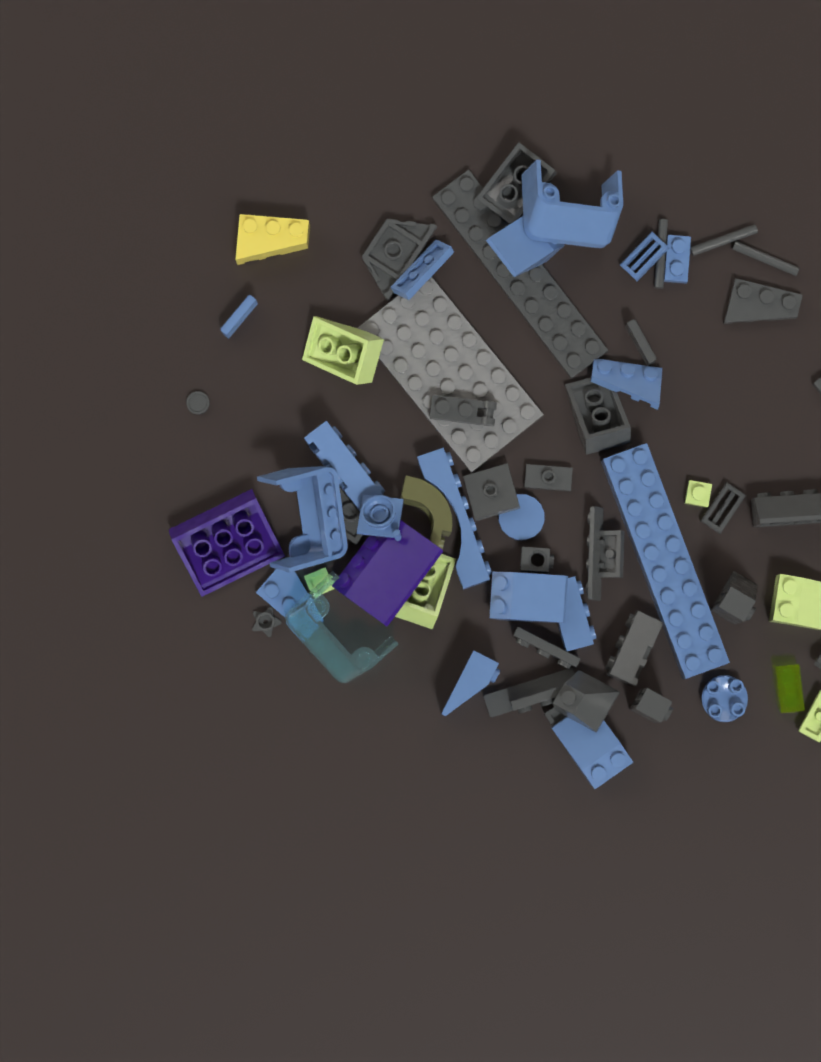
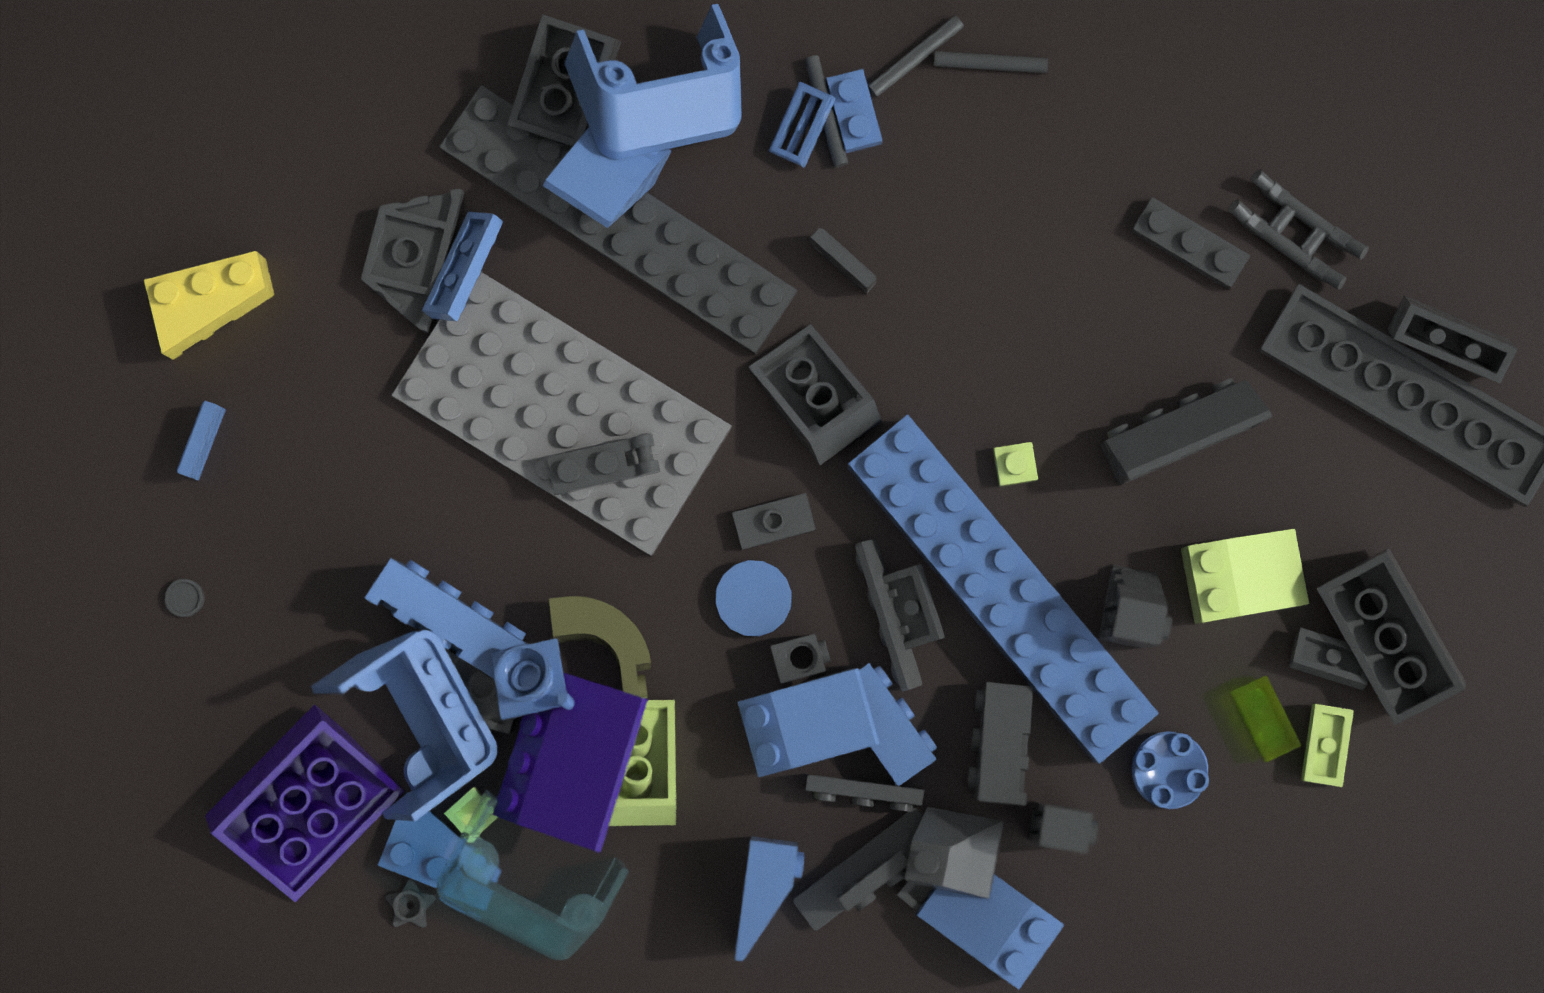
camera: 20 degrees left, 0 degrees up
yellowish green slope [302,316,384,385] -> none
medium blue arch [417,448,492,590] -> none
dark grey plate [463,463,520,521] -> none
medium blue wing [591,359,662,410] -> none
dark grey tile [700,483,746,534] -> none
dark grey wing [724,278,803,324] -> none

